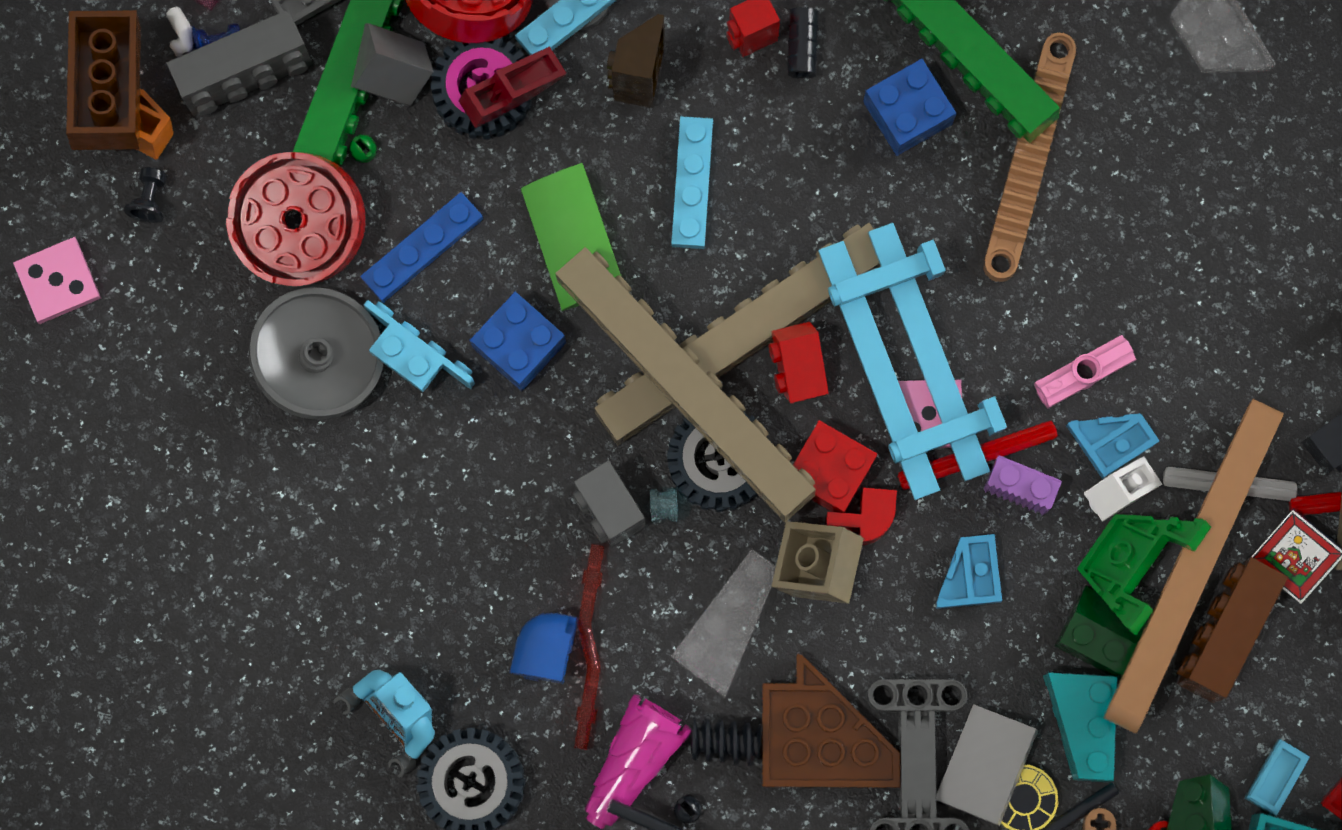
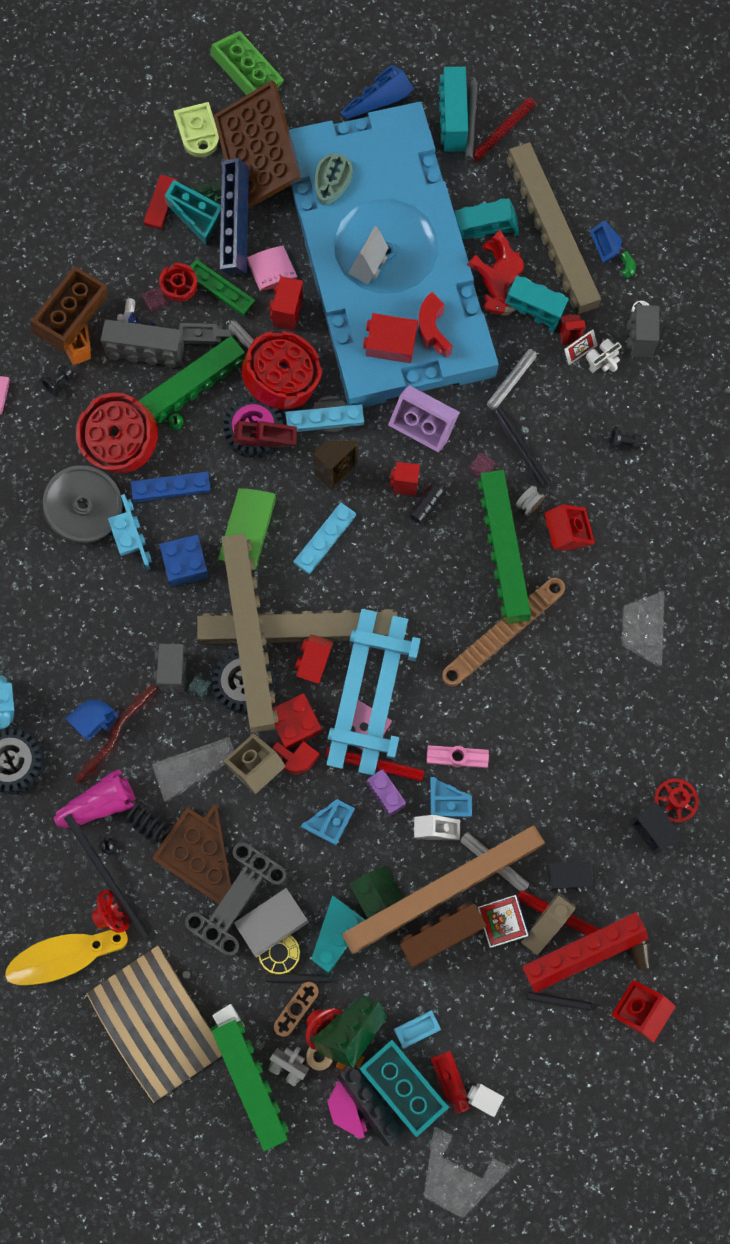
camera: 30 degrees right, 5 degrees down
dark grey slope [351,23,433,106] -> none
blue brick [863,59,957,156] -> none
green wing [1077,514,1211,635] -> none

